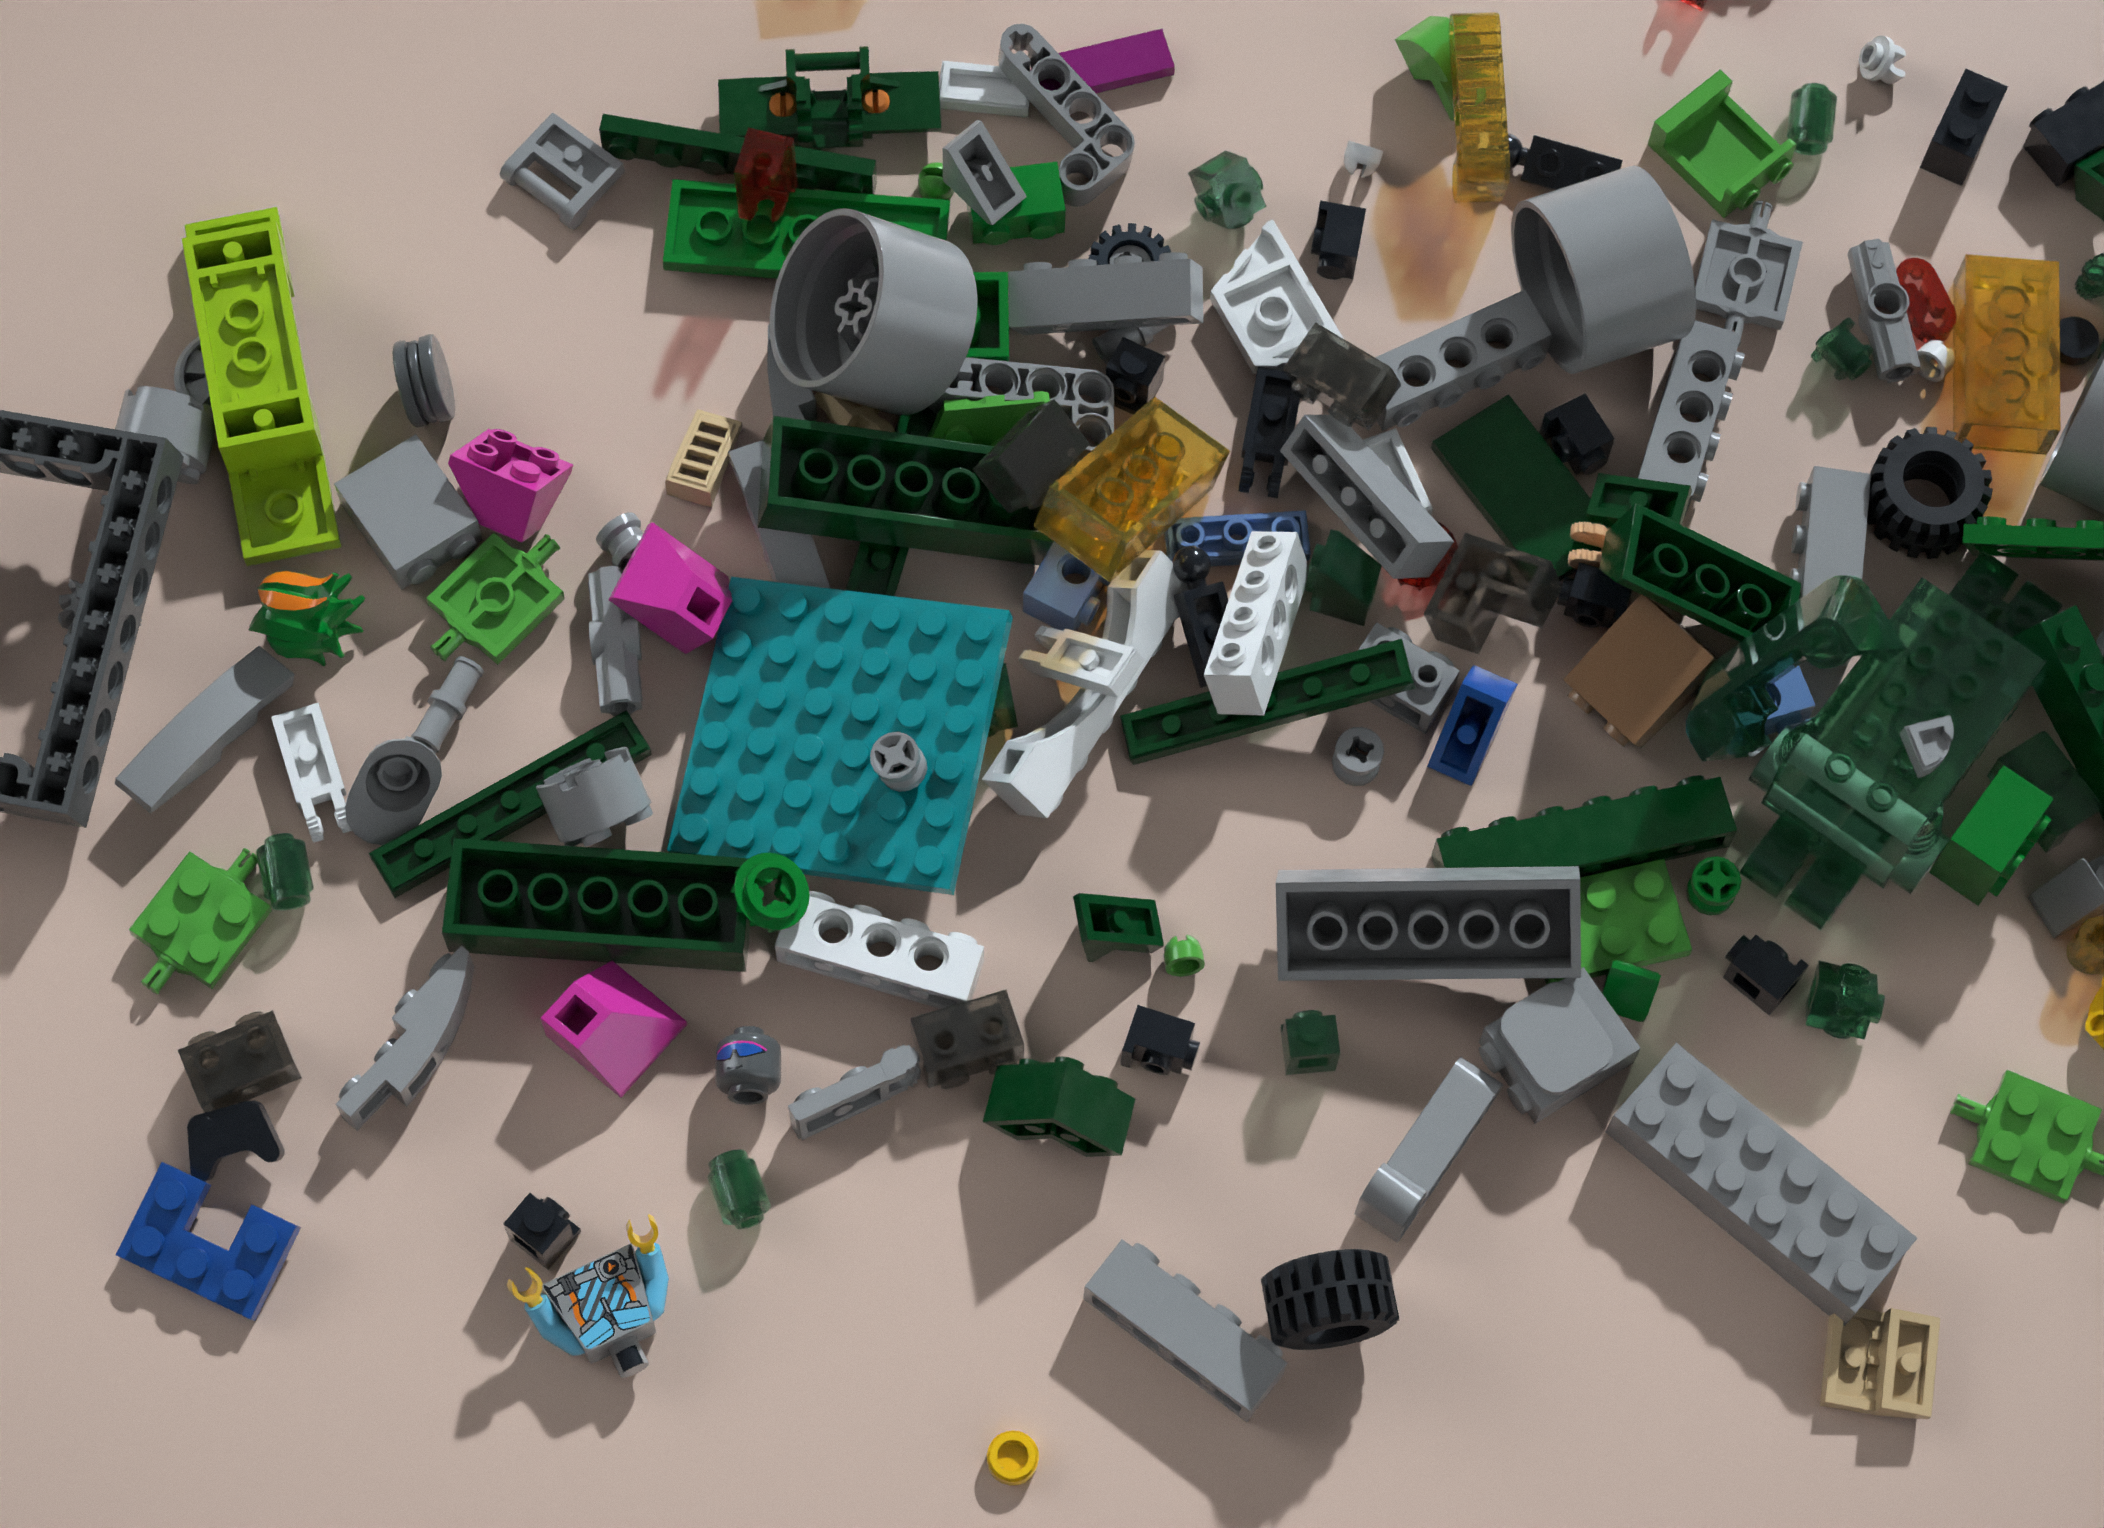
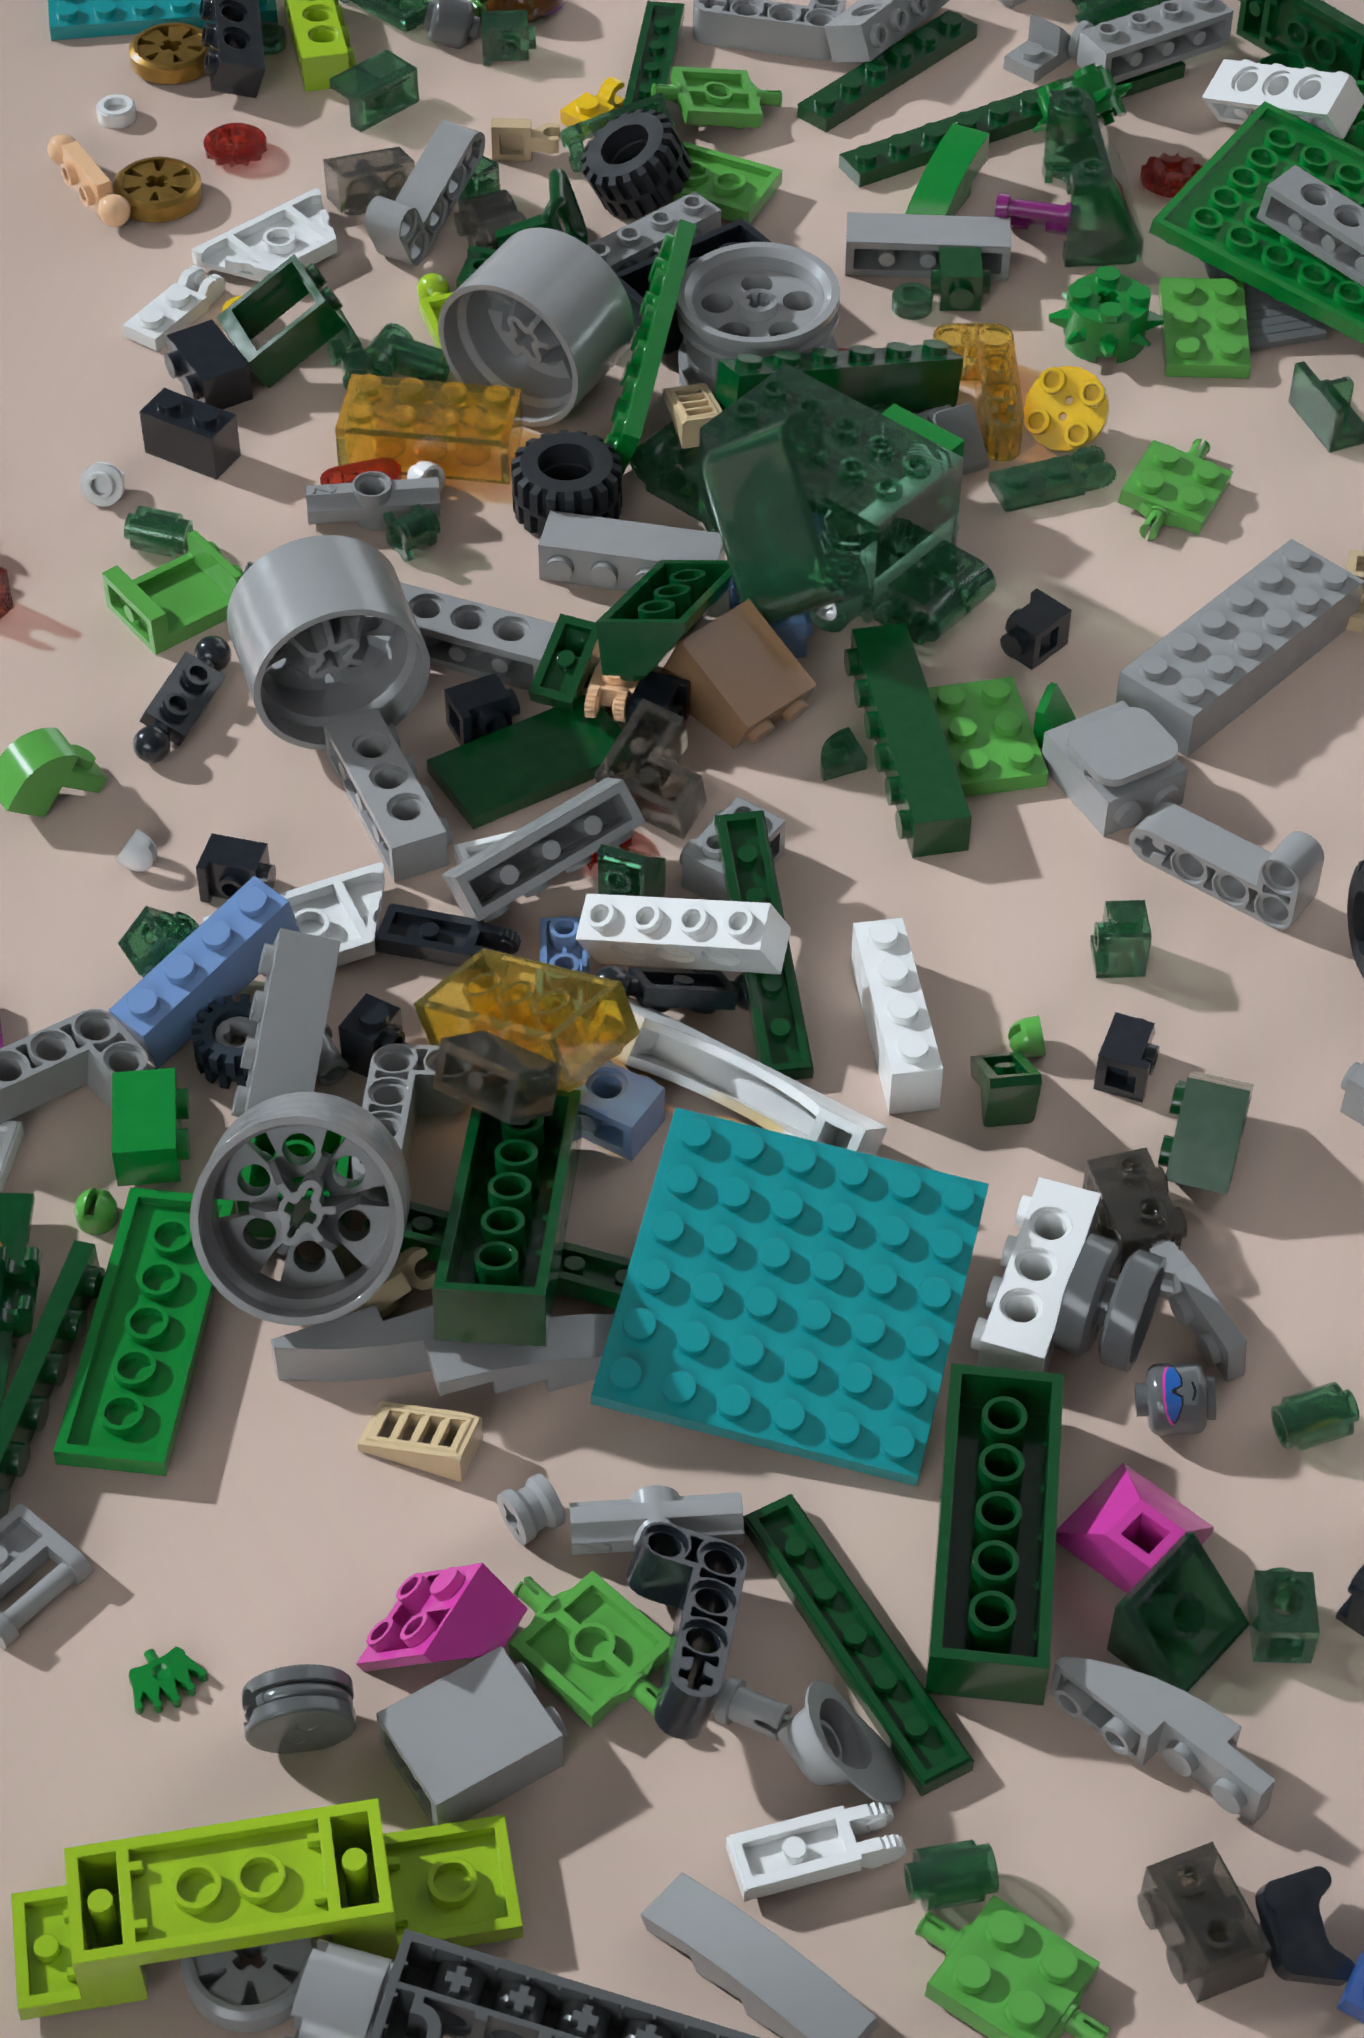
camera: 85 degrees left, 20 degrees down
green hair [248,571,365,666] -> none
light grey brick [536,747,653,847] -> none
dark pink slope [608,522,732,654] -> none
green gear [730,853,810,933] -> none
clear red hinge [734,128,798,222] -> none
light grey wheel [870,732,927,792] -> none
bright green wing [928,391,1050,451] -> none
light grey slope [942,120,1027,225] -> none
white hinge [1018,625,1144,698] -> none
light grey brick [1276,866,1581,981] -> none
clear smoke brick [1283,322,1402,431] -> none
light grey wheel [1332,727,1384,786] -> none
blue slope [1427,664,1518,786] -> none
clear yellow beam [1449,12,1510,203] -> none
green wheel [1686,856,1742,916] -> none
clear green brick [1806,960,1885,1040] -> none
light grey tile [1900,715,1954,778] -> none
none -> medium blue brick [109,875,300,1069]
none -> green piece [129,1646,208,1715]
none -> black beam [627,1522,747,1740]
none -> tan slope [663,383,725,449]
none -> clear green tile [820,727,868,781]
none -> white brick [851,918,943,1115]
none -> clear green hinge [988,445,1117,512]
none -> dark grey wheel [1053,1233,1167,1372]
none -> clear green slope [1107,1532,1250,1693]
none -> clear green brick [1247,1567,1320,1664]

